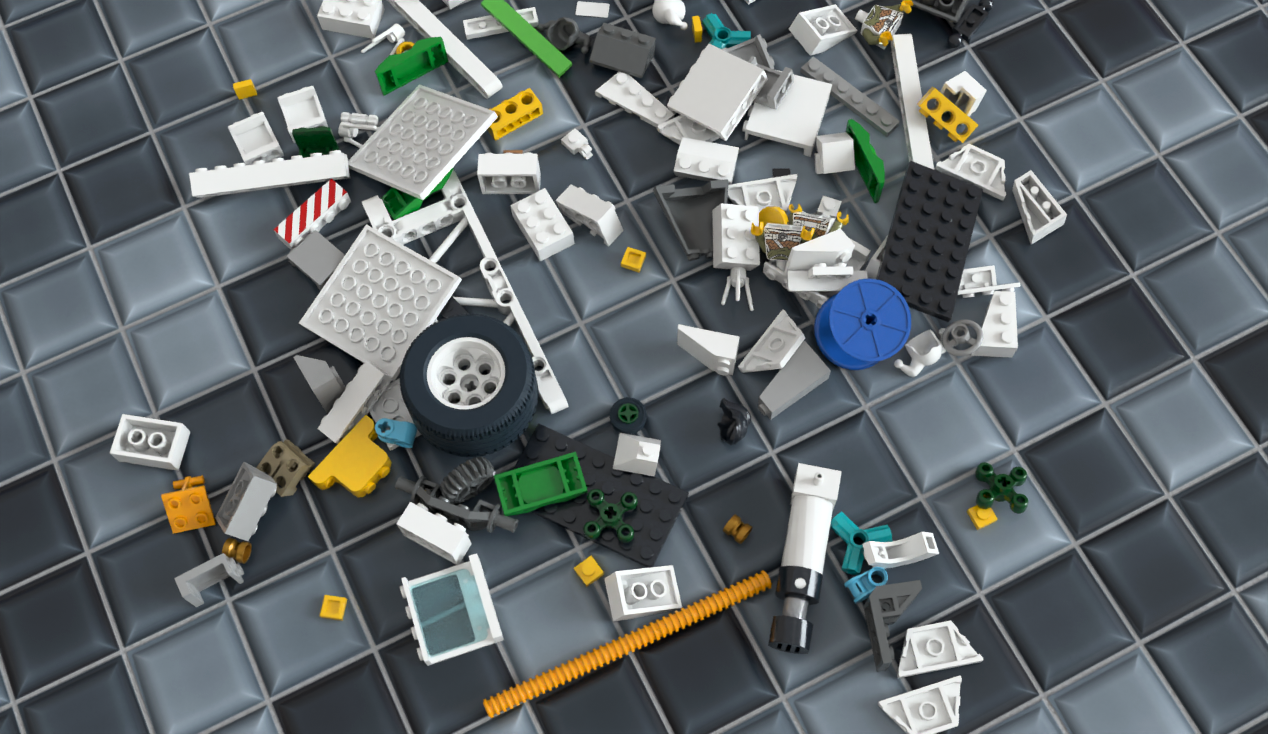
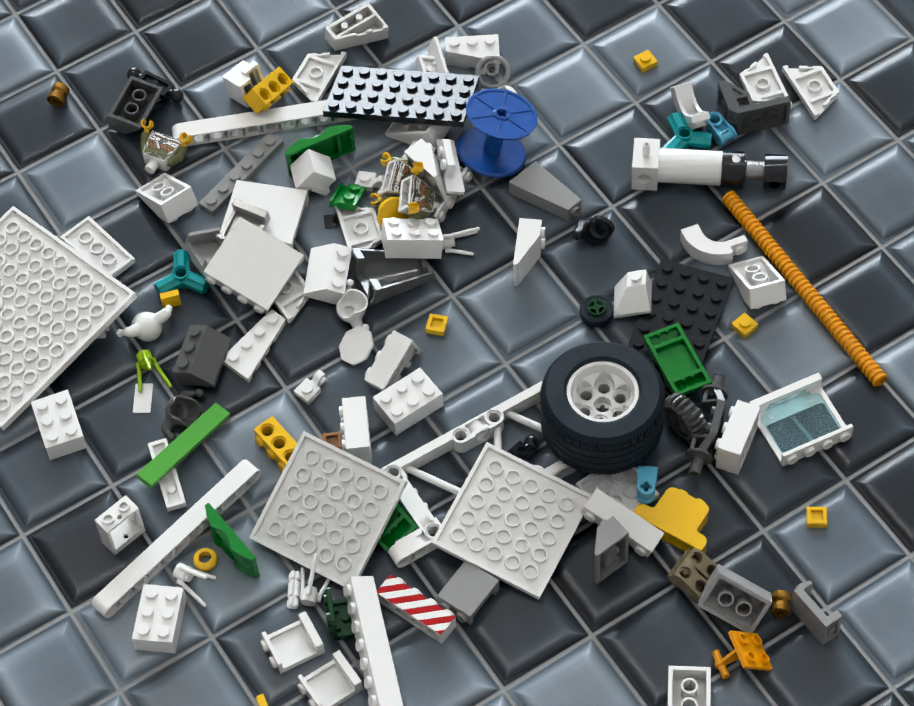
camera: 95 degrees left, 10 degrees down
dark green gear [583,489,638,543] -> none
pearl gold wheel [723,514,753,544] -> none
white wing [738,310,805,373] -> none
dark green gear [975,462,1029,514] -> none
none -> lime plant [135,350,172,393]
none -> green plate [329,183,366,211]
none -> white piece [336,279,369,330]
none -> white piece [339,326,374,366]
none -> white arch [680,224,748,265]

